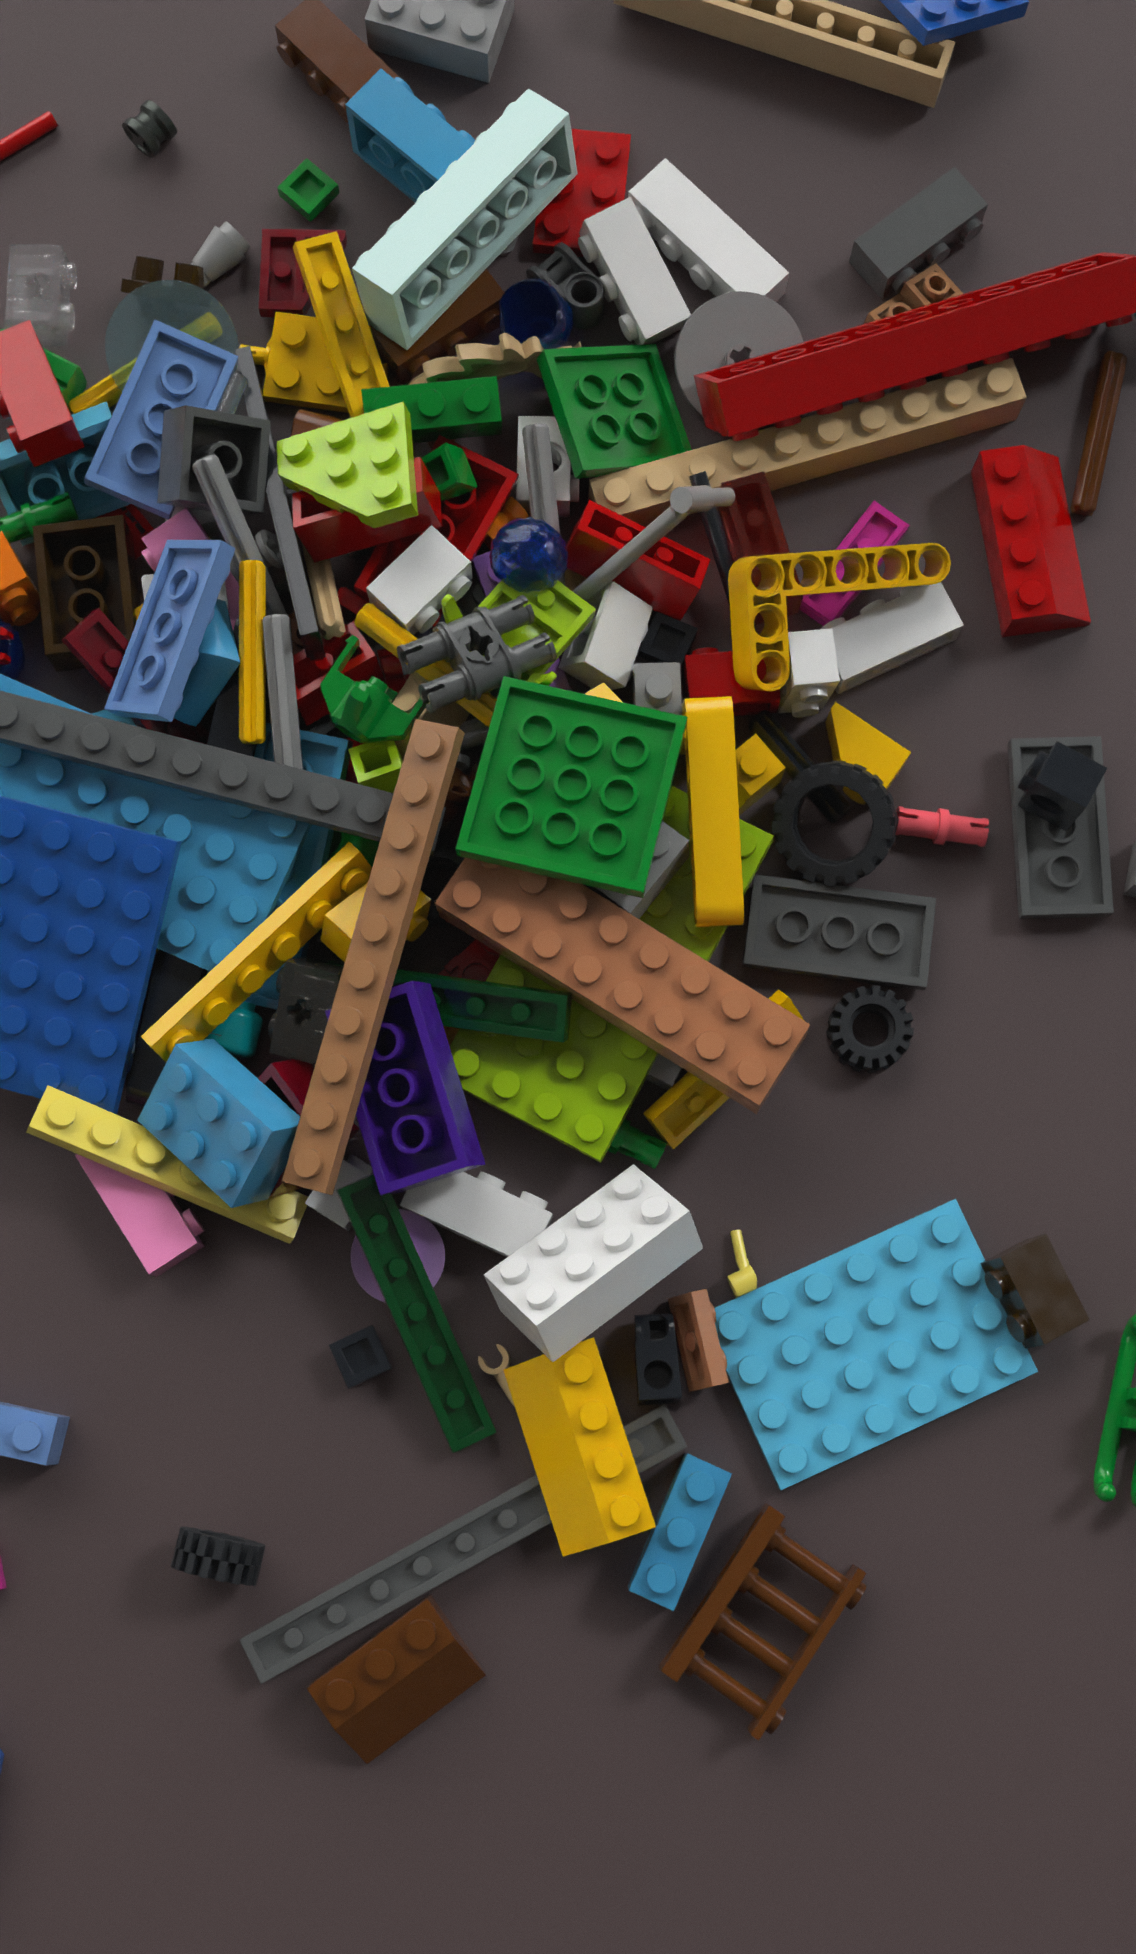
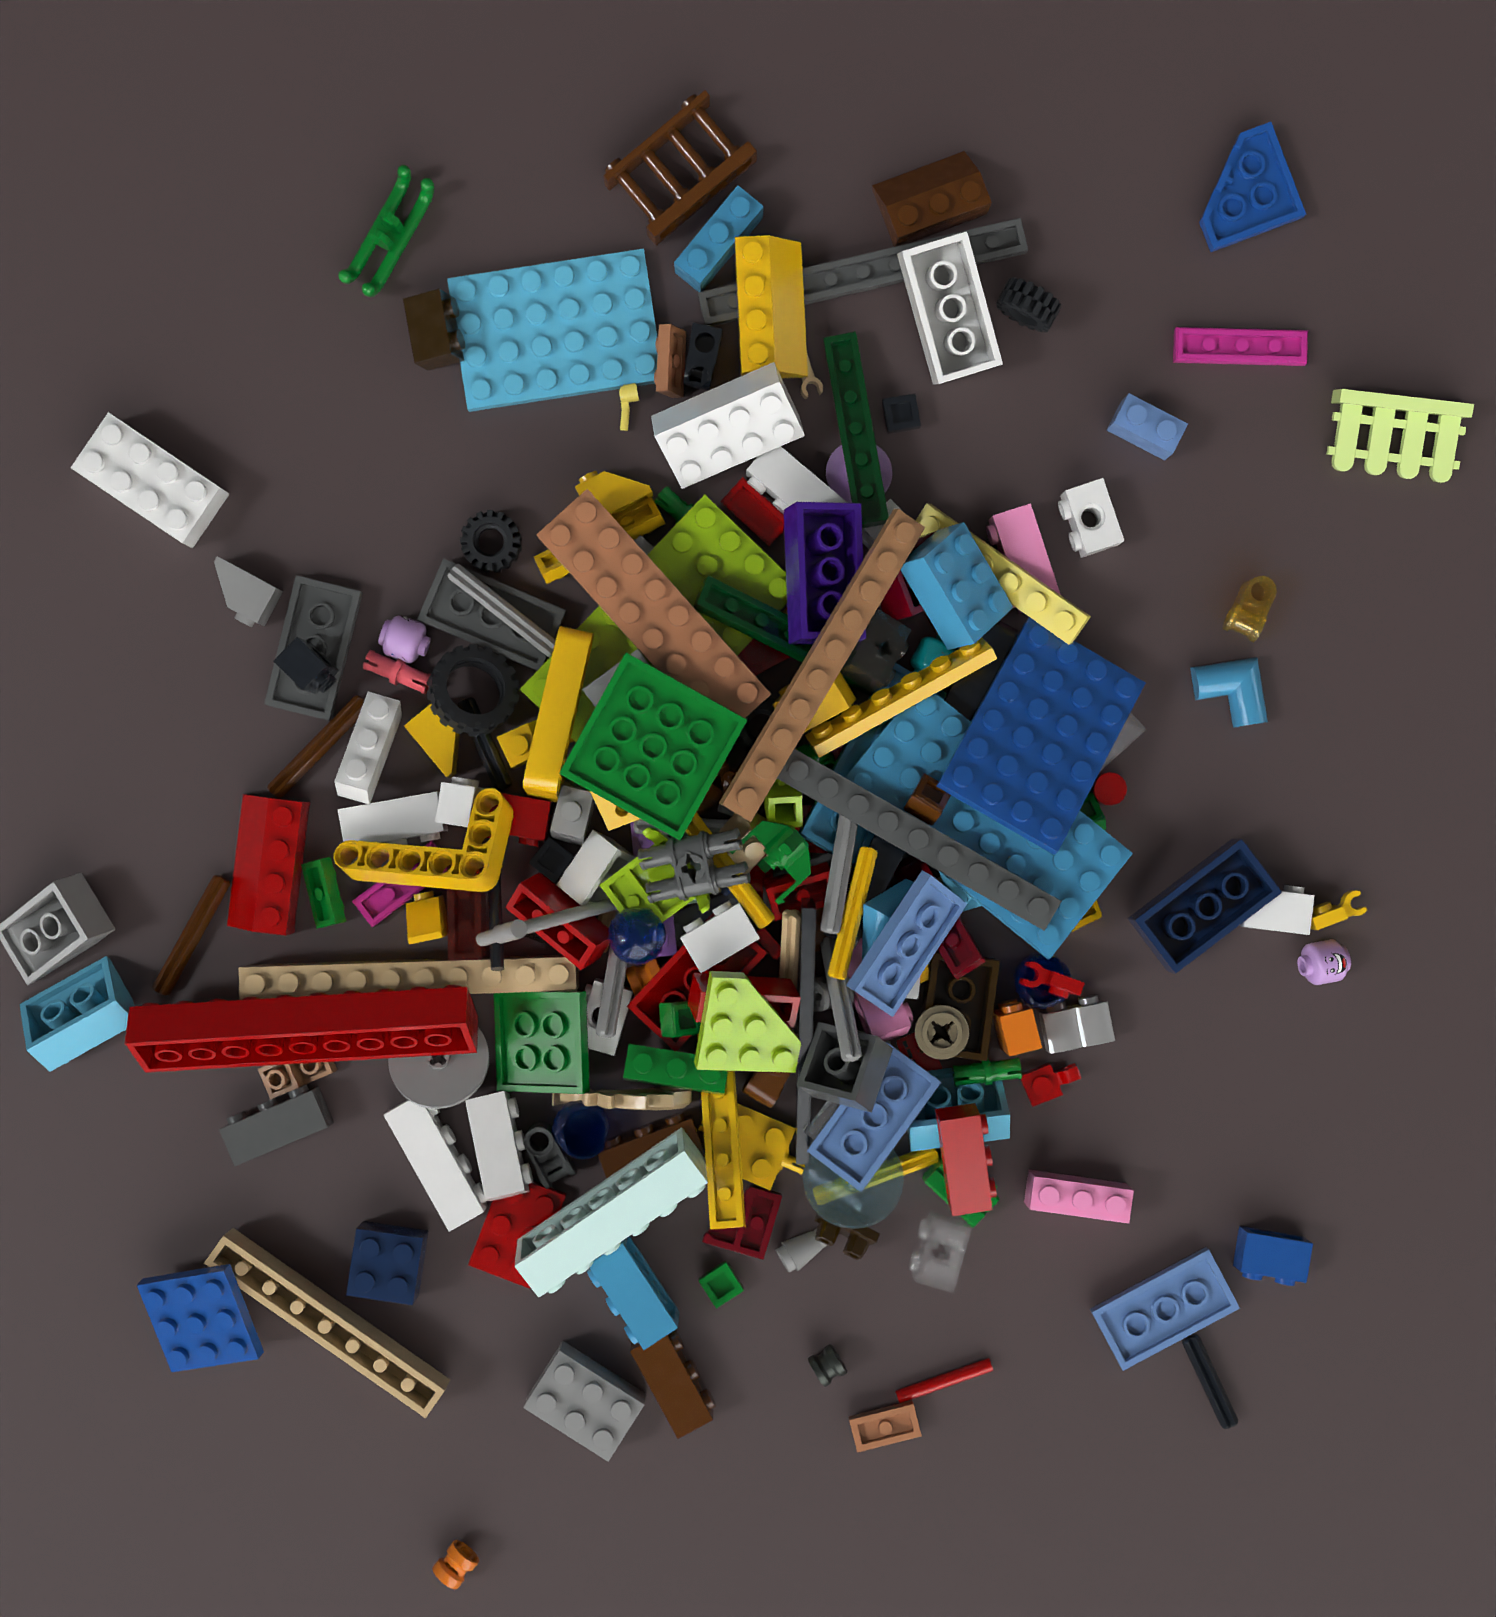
camera: 155 degrees left, 10 degrees up
none -> reddish brown axle [267,695,365,798]
none -> green plate [301,857,347,929]
none -> white brick [334,691,402,805]
none -> dark blue brick [346,1221,429,1305]
none -> lavender head [378,615,431,663]
none -> yellow slope [406,891,451,945]
none -> light grey axle [448,564,556,657]
none -> yellow slope [575,471,654,516]
none -> red tile [720,477,784,547]
none -> nougat plate [848,1400,922,1453]
none -> white brick [897,231,1003,385]
none -> reddish brown slope [904,773,951,826]
none -> dark tan gear [915,1005,969,1060]
none -> white brick [1058,478,1124,558]

